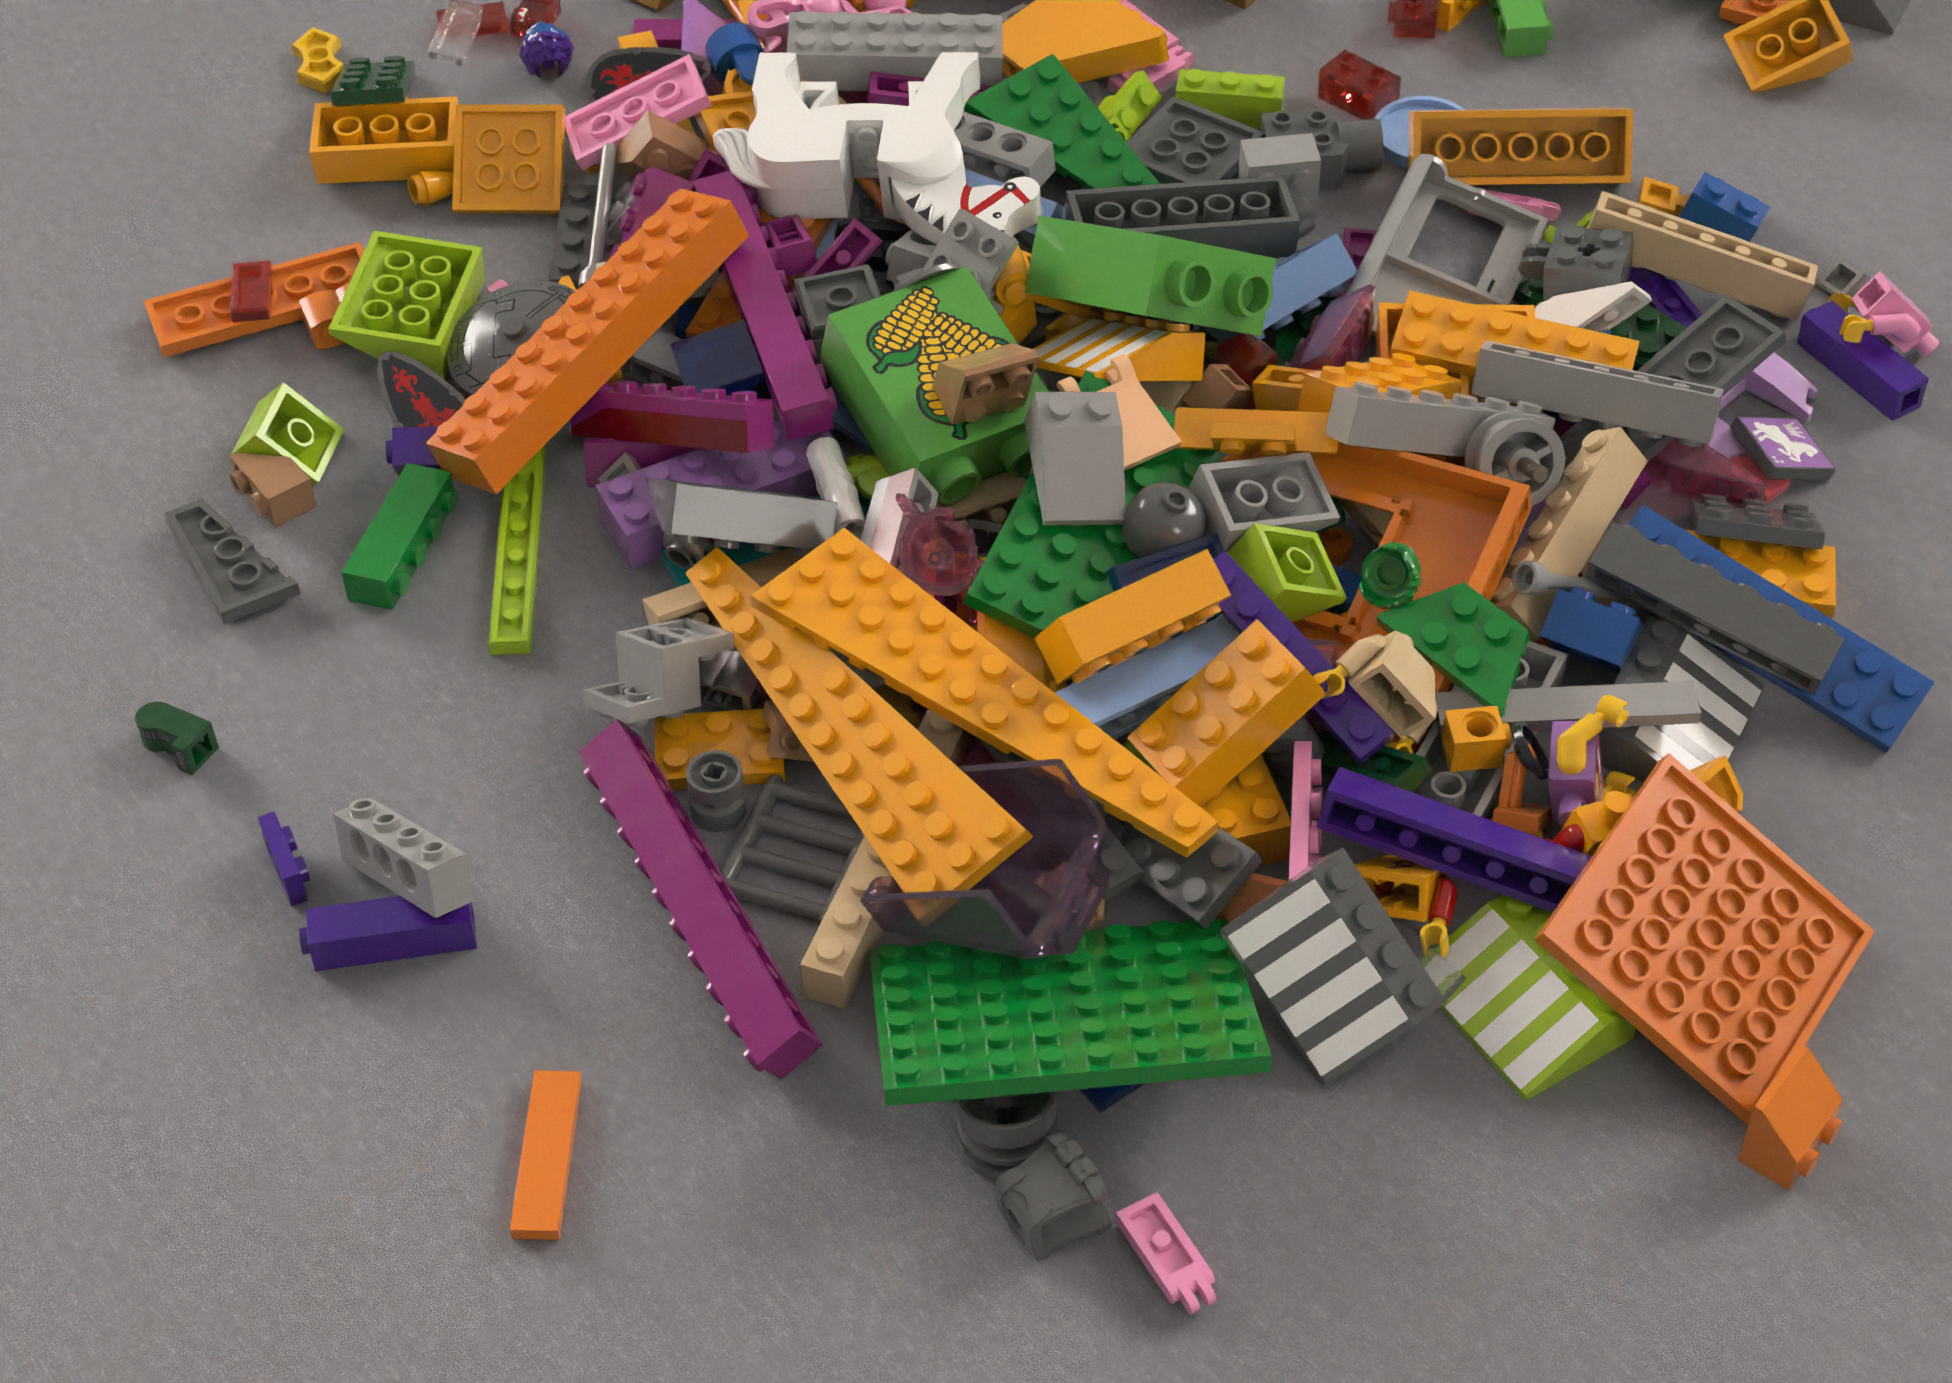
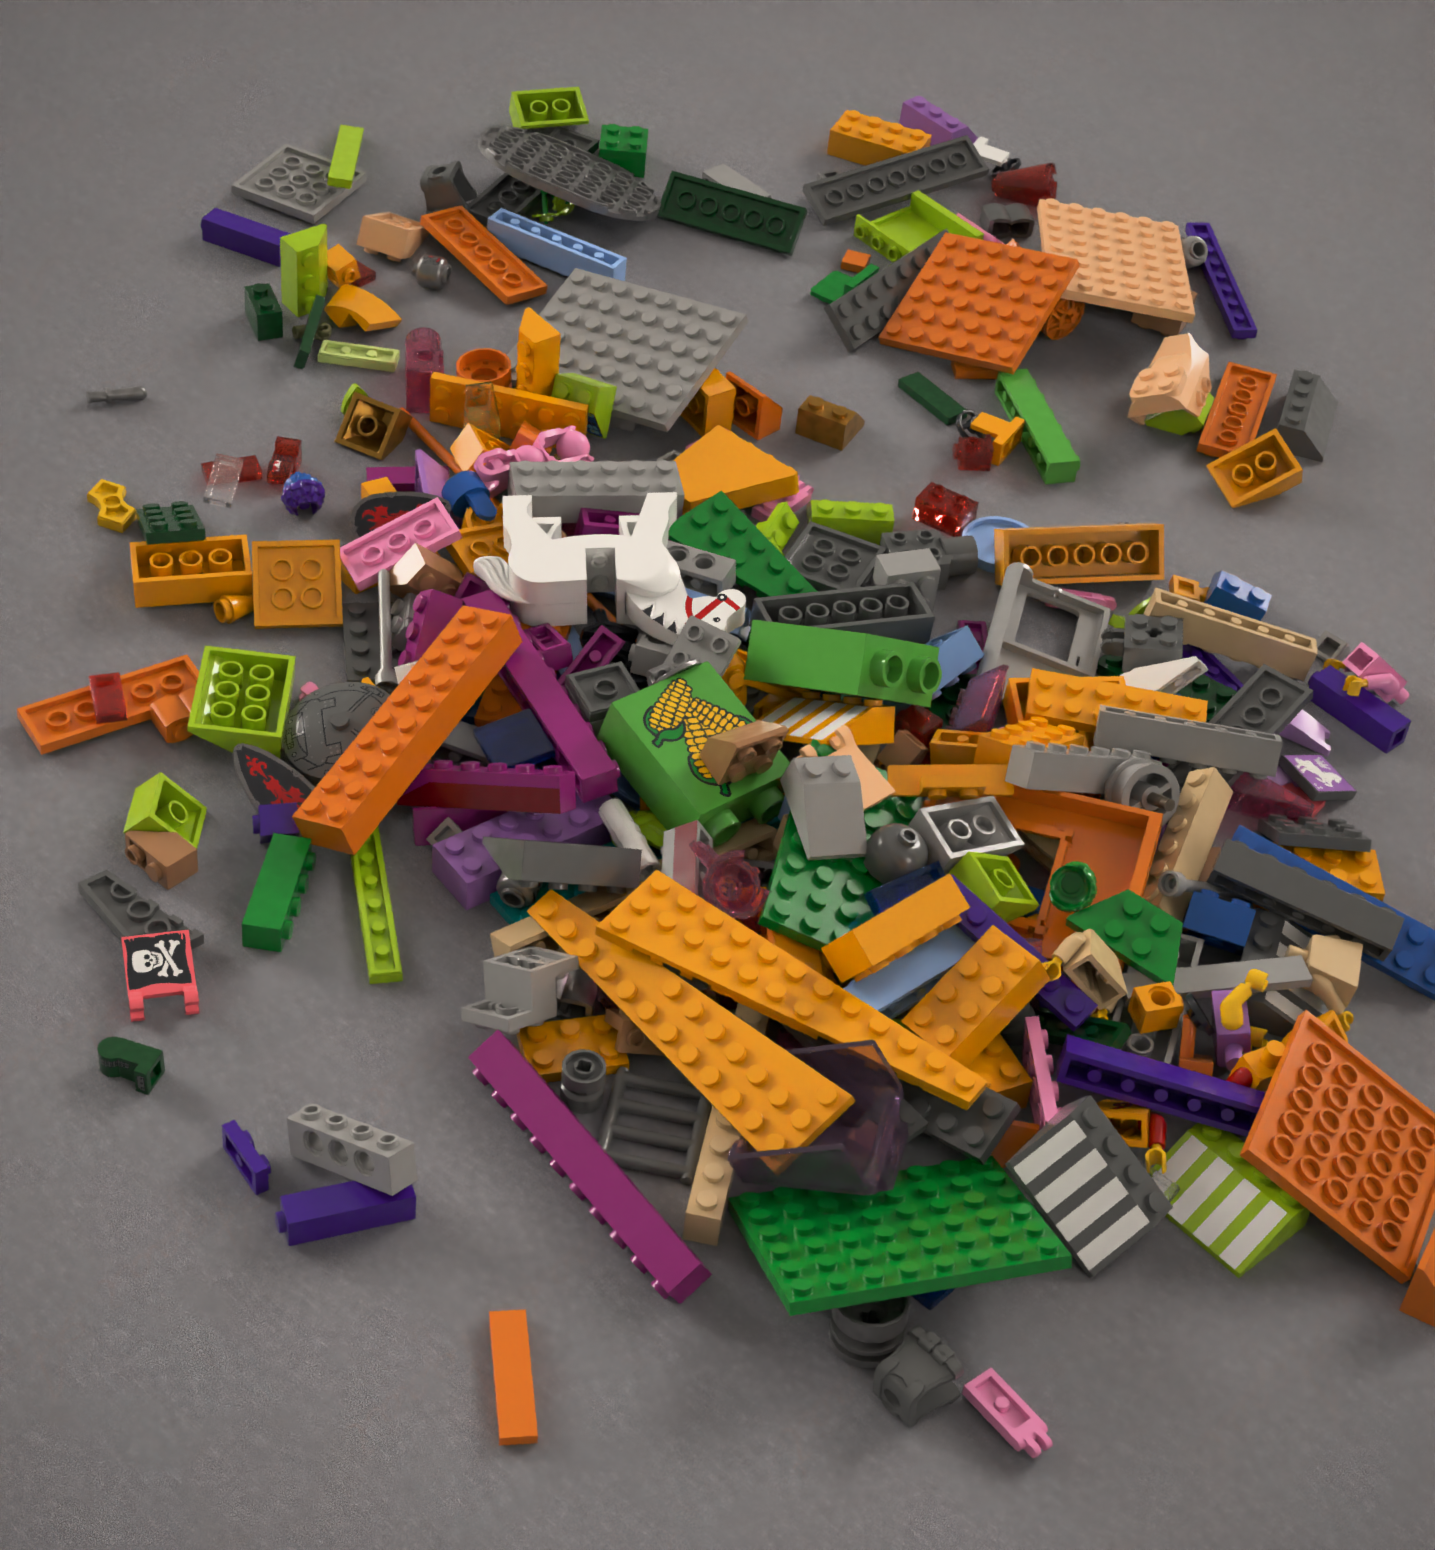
camera: 15 degrees left, 5 degrees down
none -> flag [121,930,199,1022]
none -> tan torso [1284,934,1363,1032]

